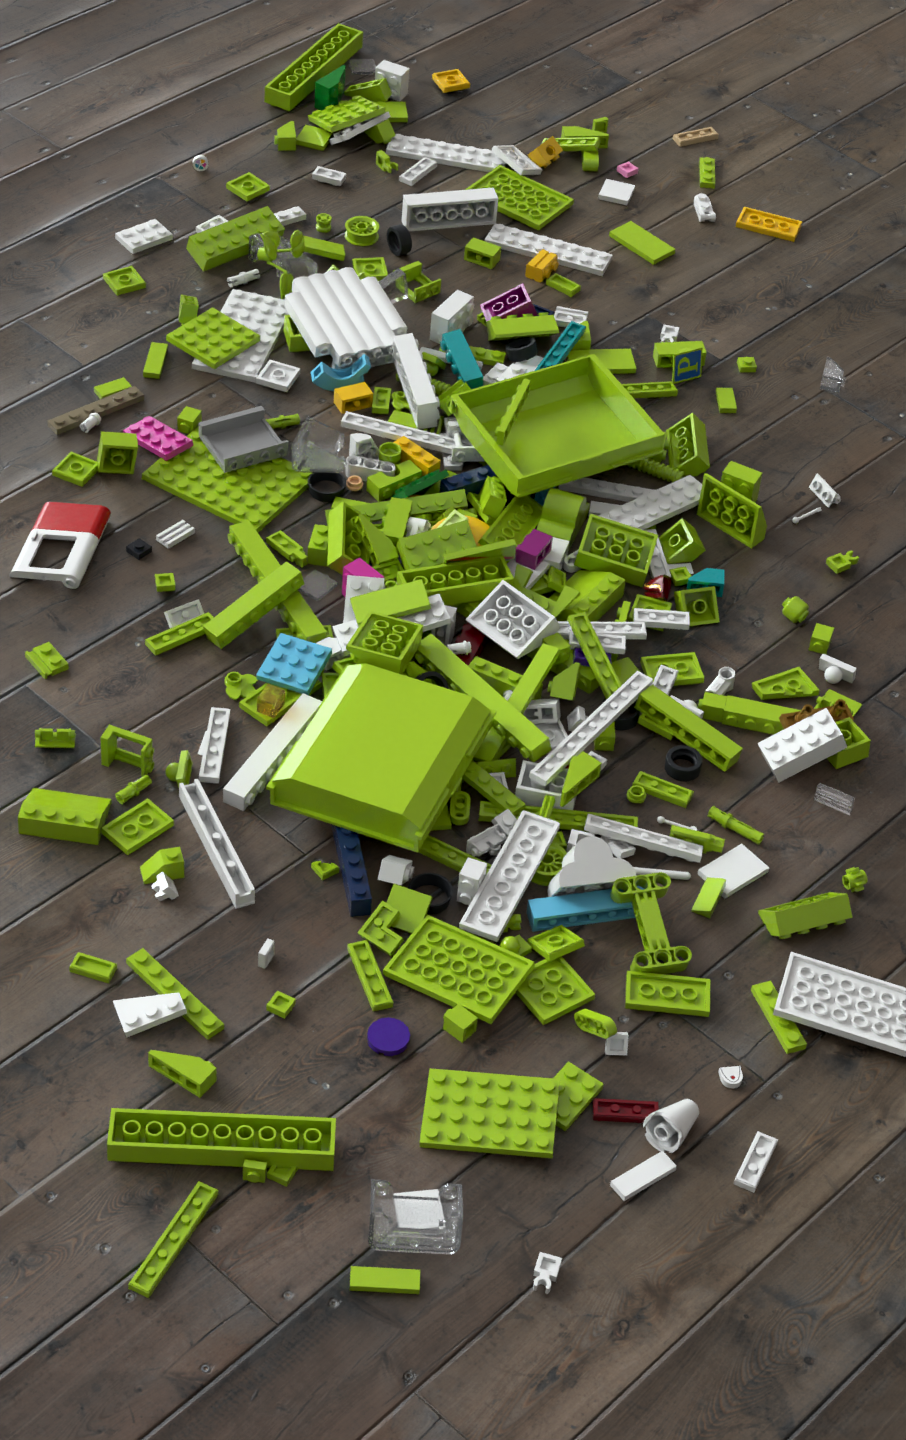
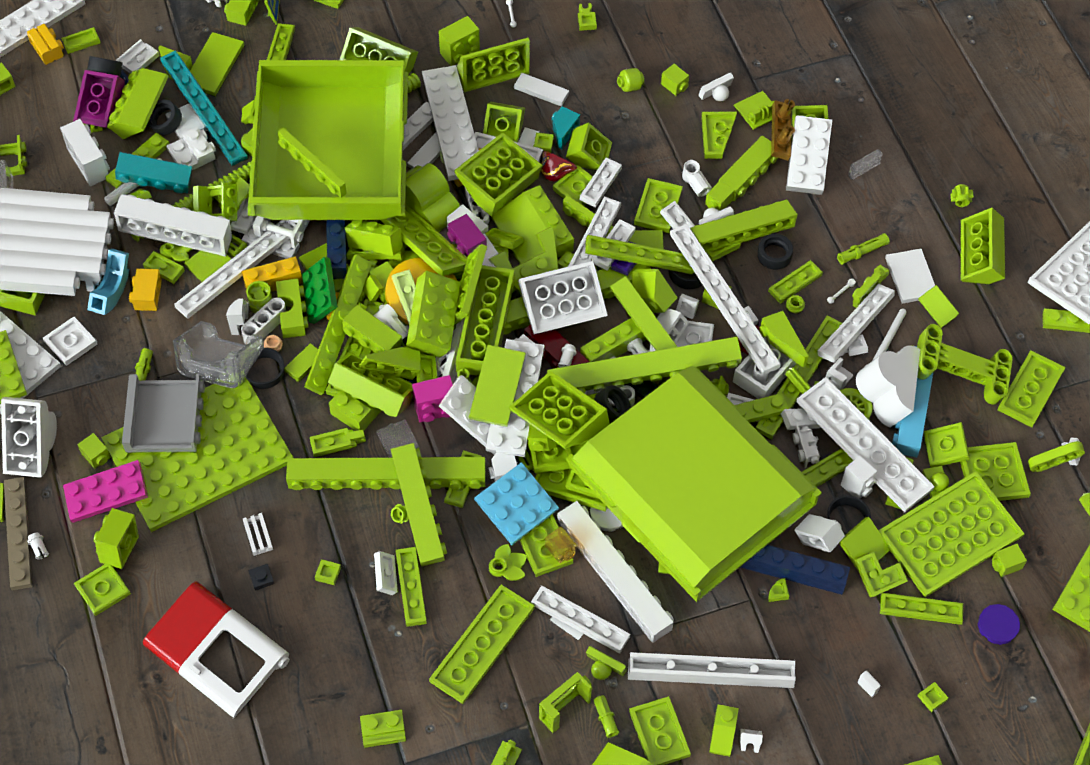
camera: 60 degrees left, 15 degrees up
lime brick [542,632,571,666] -> none
none -> white brick [1,397,57,477]
none -> black tyre [87,56,123,76]
none -> lime plate [429,584,535,704]
none -> white tile [514,73,569,106]

